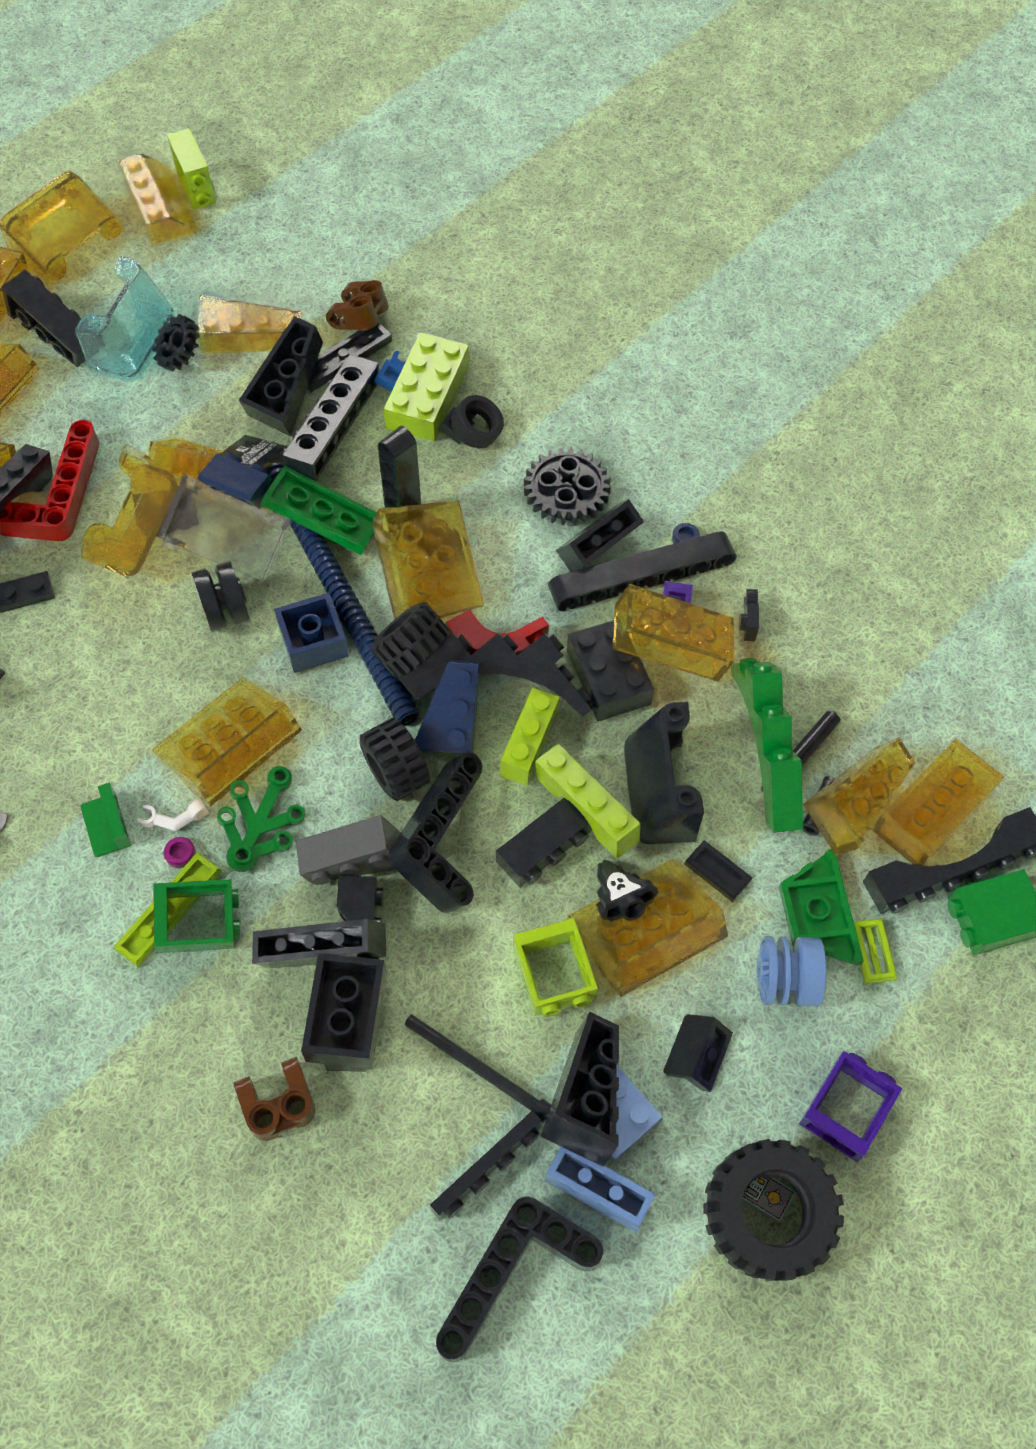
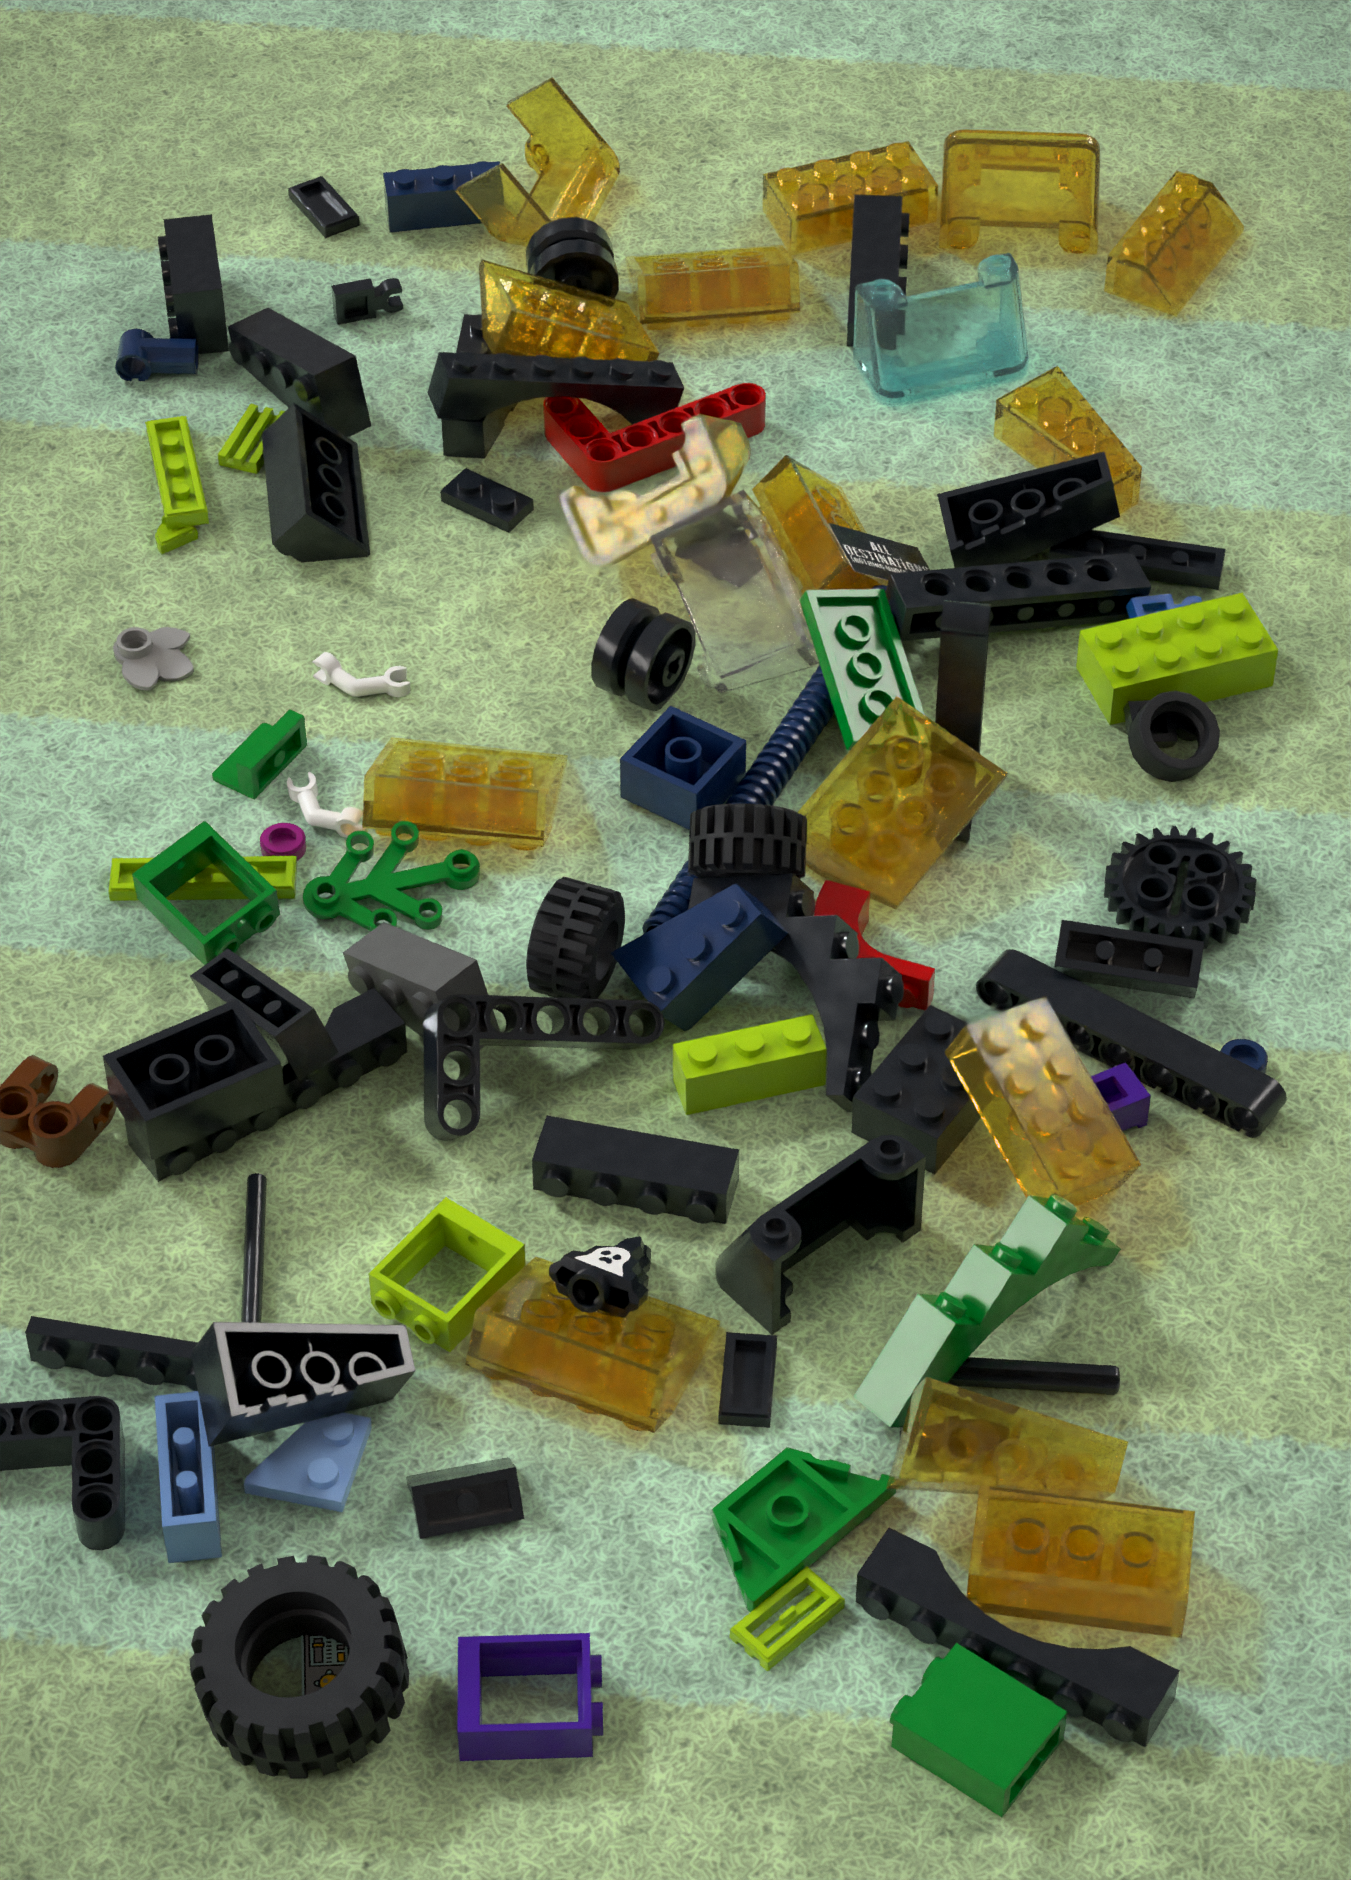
camera: 55 degrees right, 15 degrees down
black gear [152,314,200,372] -> none
lime window [167,128,216,209] -> none
dark blue slope [197,452,274,510] -> none
reddish brown piece [326,280,389,331] -> none
lime arch [535,743,640,859] -> none
black plate [739,589,759,641] -> none
medium blue wheel [756,936,826,1007] -> none
none -> white arm [312,652,410,697]

